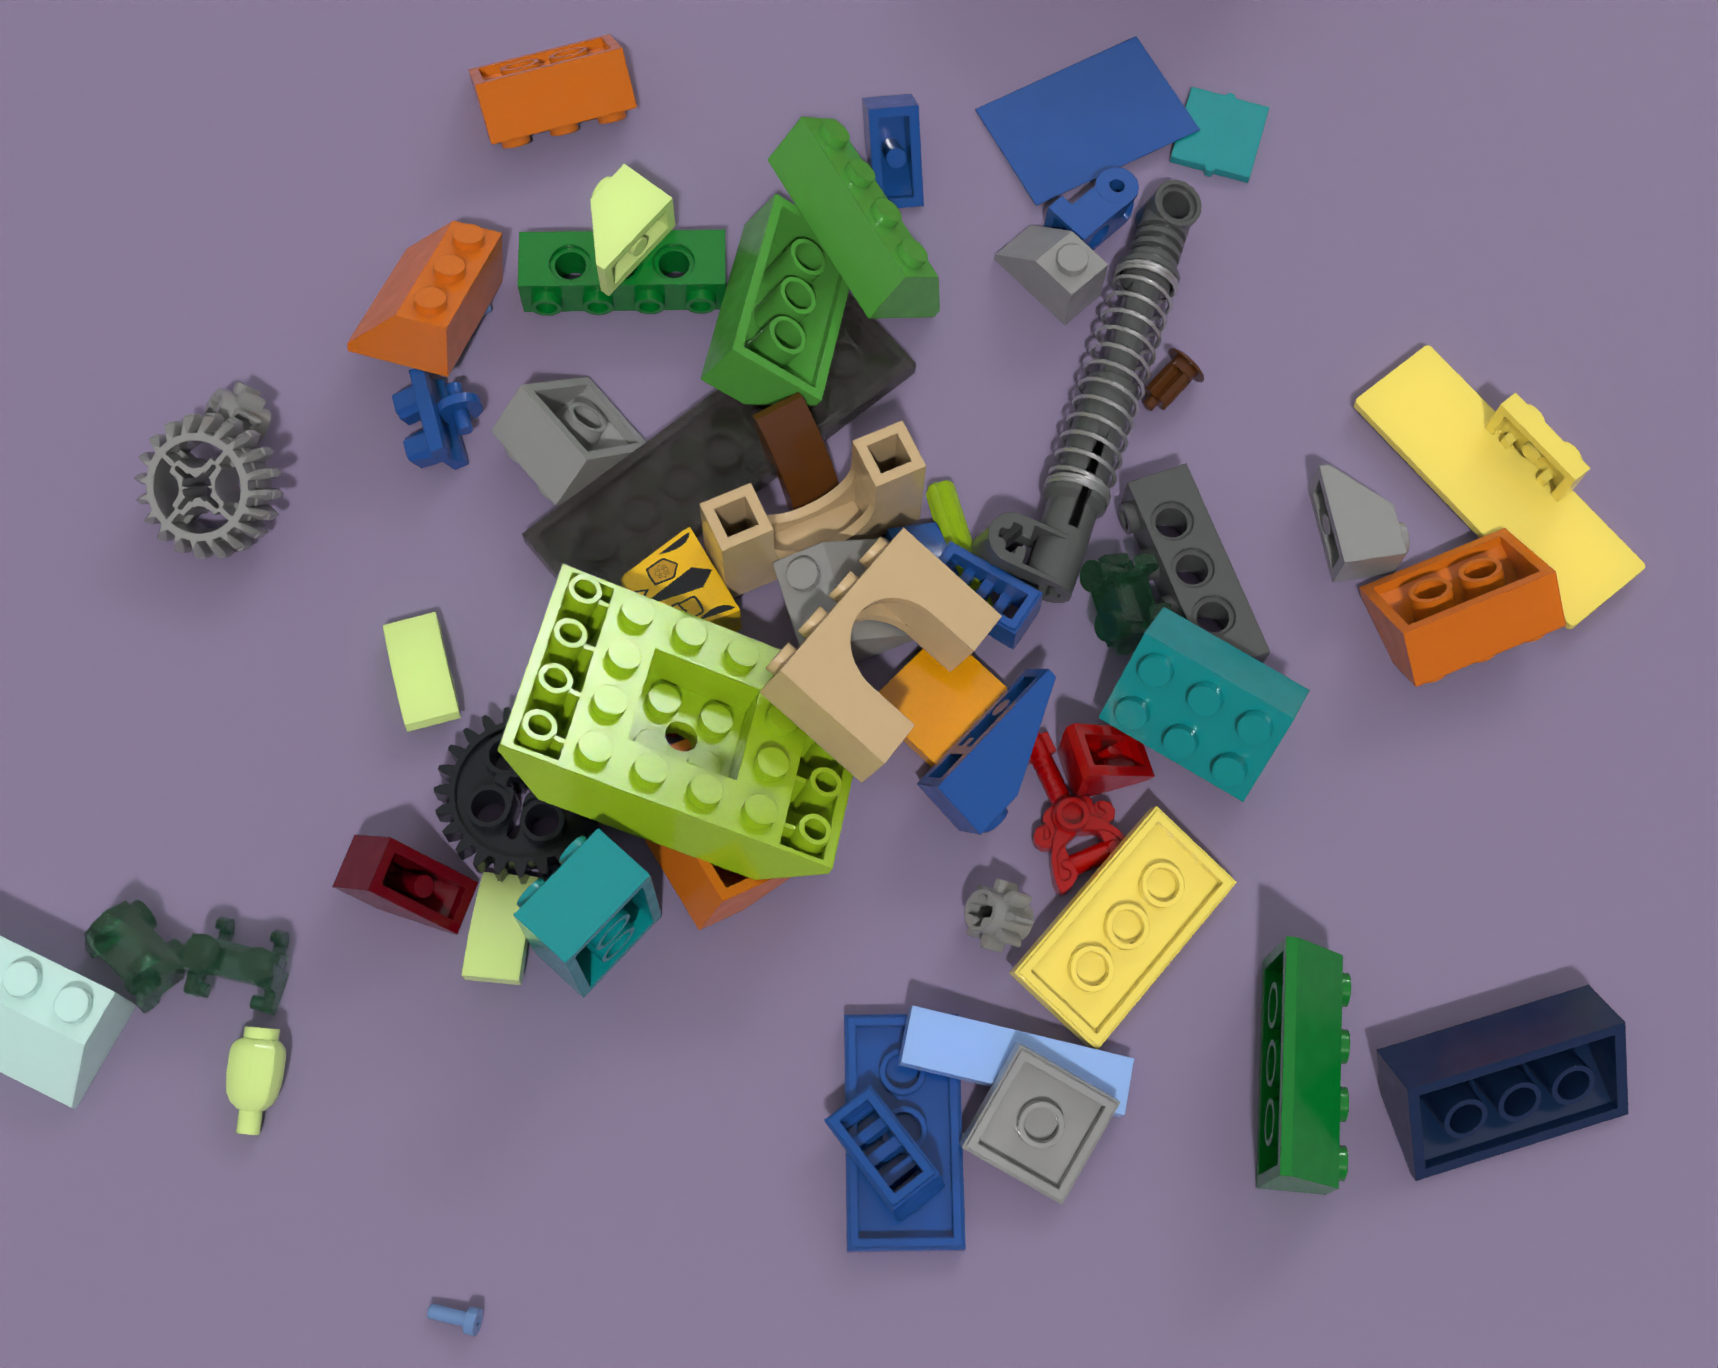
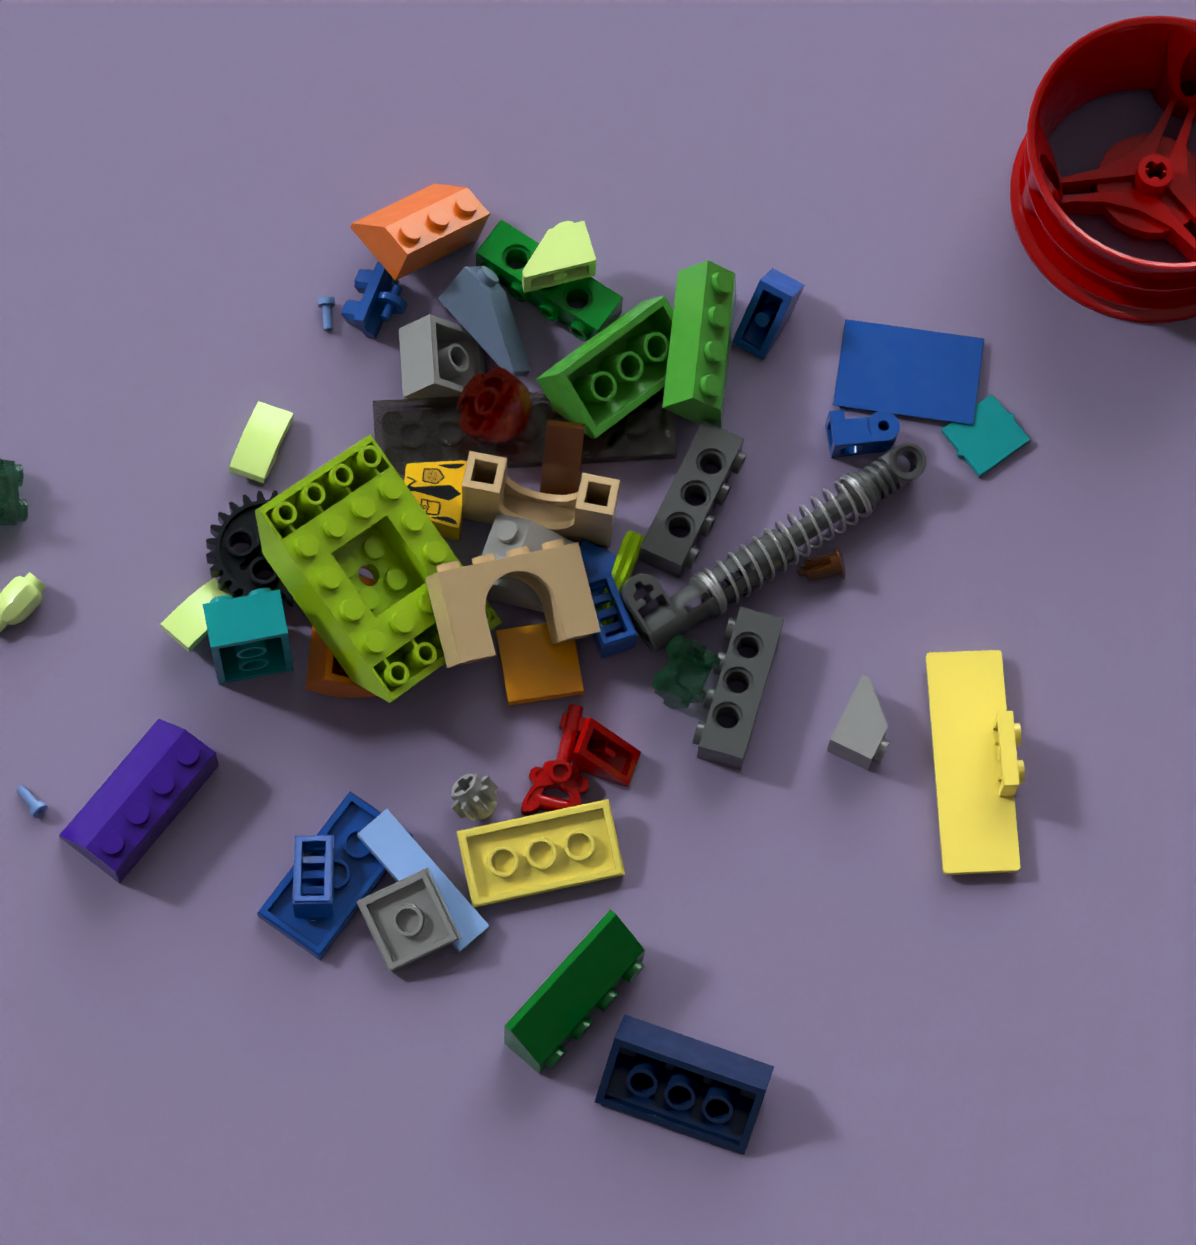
camera: 35 degrees right, 0 degrees up
light grey gear [133,413,284,559] -> none
clear green piece [181,916,290,1015] -> none
light grey gear [203,382,271,444] -> none
dark red slope [332,835,478,934] -> none
orange slope [468,34,637,149] -> none
blue slope [917,669,1056,835] -> none
light grey slope [994,225,1108,325] -> none
teal brick [1098,607,1310,802] -> none
orange slope [1358,528,1566,687] -> none
none -> dark purple slope [59,719,219,884]
none -> medium blue piece [318,296,335,331]
none -> sand blue slope [438,266,531,378]
none -> clear red cylinder [457,366,533,445]
none -> dark grey brick [639,420,747,579]

